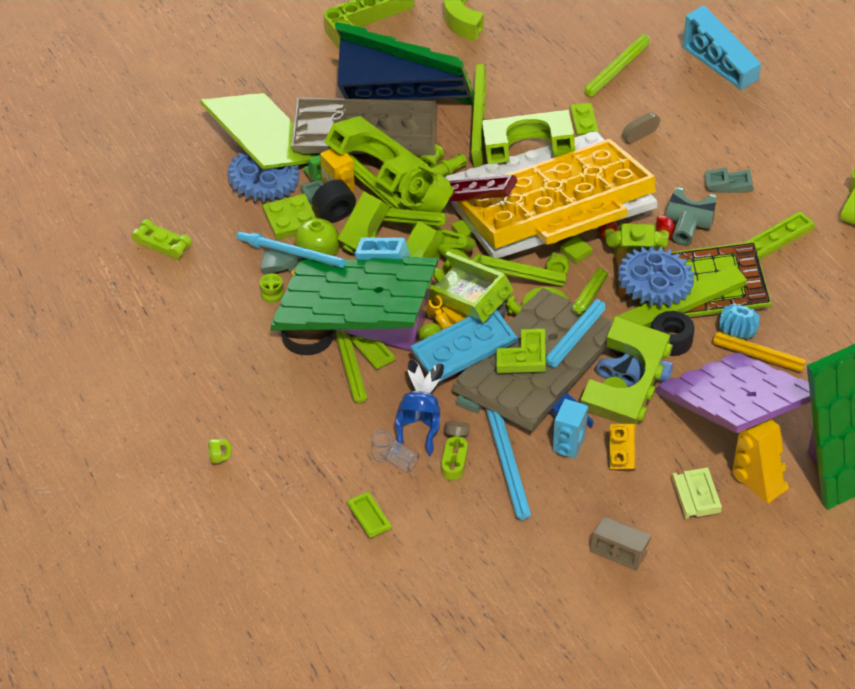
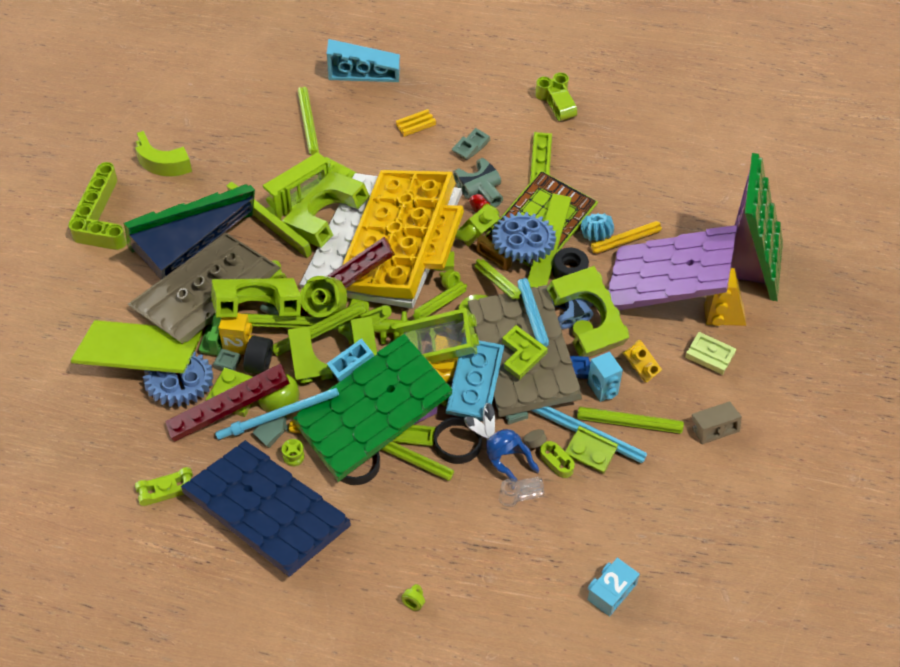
camera: 50 degrees left, 5 degrees up
lime tile [346,491,392,538] -> none
lime pin [432,153,467,177] -> none
dark tan tile [622,112,660,143] -> none
none -> dark red plate [165,363,290,442]
none -> dark blue piece [181,440,351,577]
none -> lime door [263,152,331,220]
none -> yellow tile [396,109,436,137]
none -> black tyre [434,417,482,464]
none -> lime plate [565,426,618,474]
none -> lime axle [577,407,684,433]
none -> medium azure brick [587,558,640,617]

